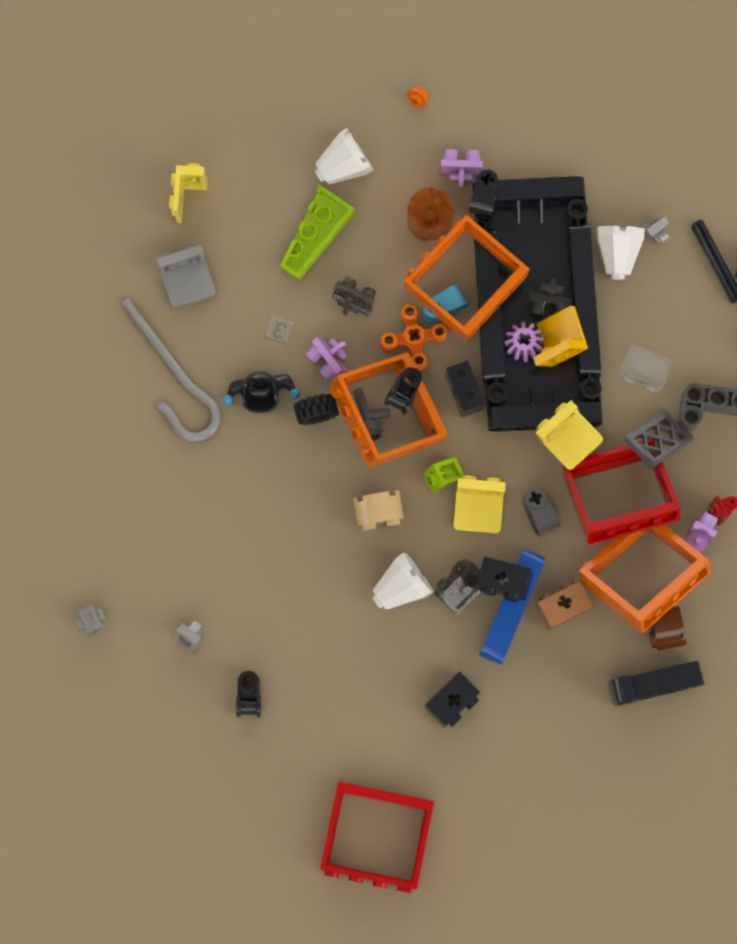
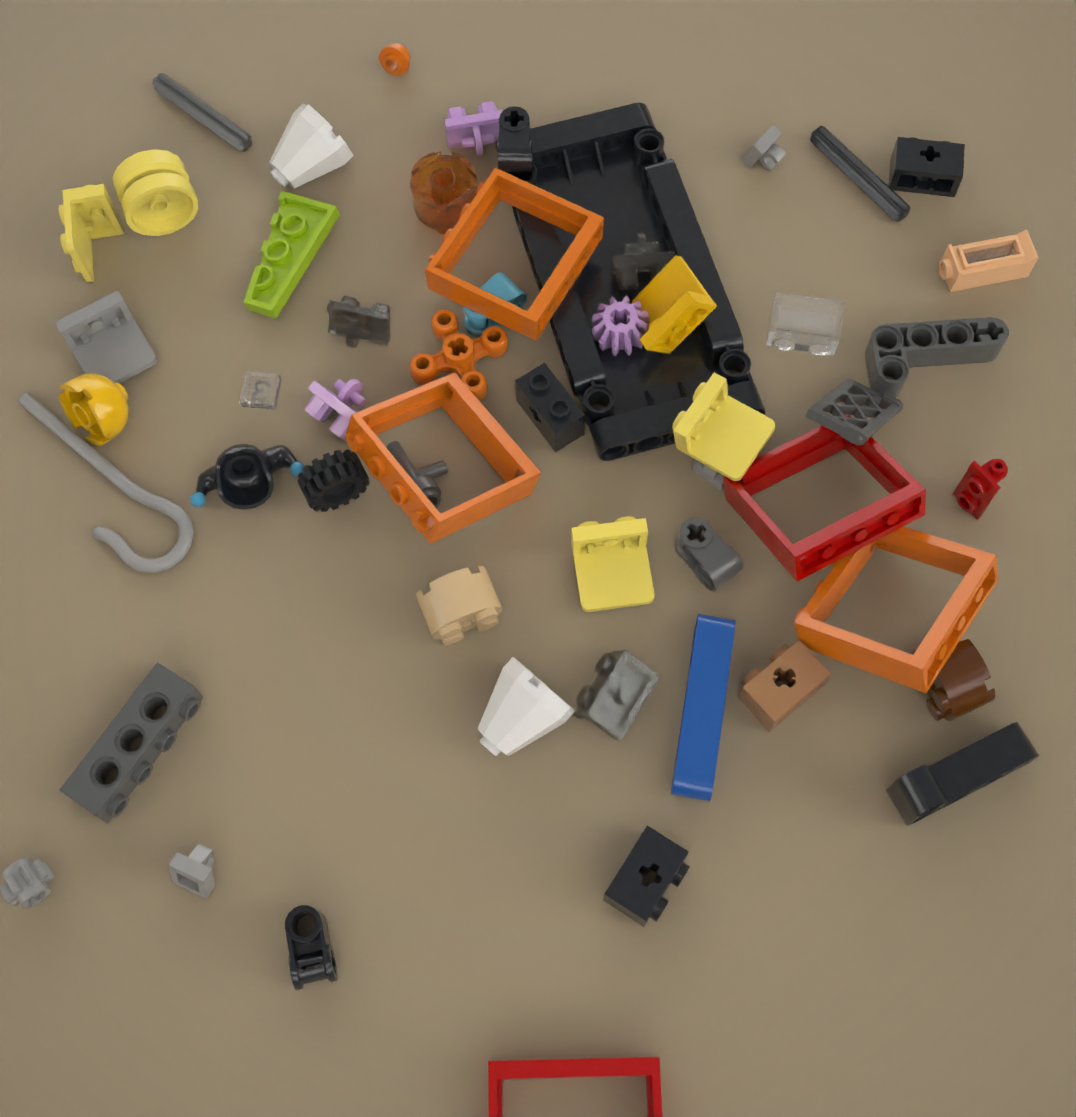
camera: 10 degrees left, 10 degrees down
black piece [384,367,422,415] -> none
lime bracket [424,457,465,493] -> none
black brick [476,556,533,602] -> none
white cone [596,226,645,280] -> none
lavender hips [686,512,718,552] -> none
none -> yellow cylinder [59,373,129,446]
none -> dark grey brick [59,662,203,824]
none -> light yellow wheel [112,149,198,236]
none -> dark grey axle [152,73,253,151]

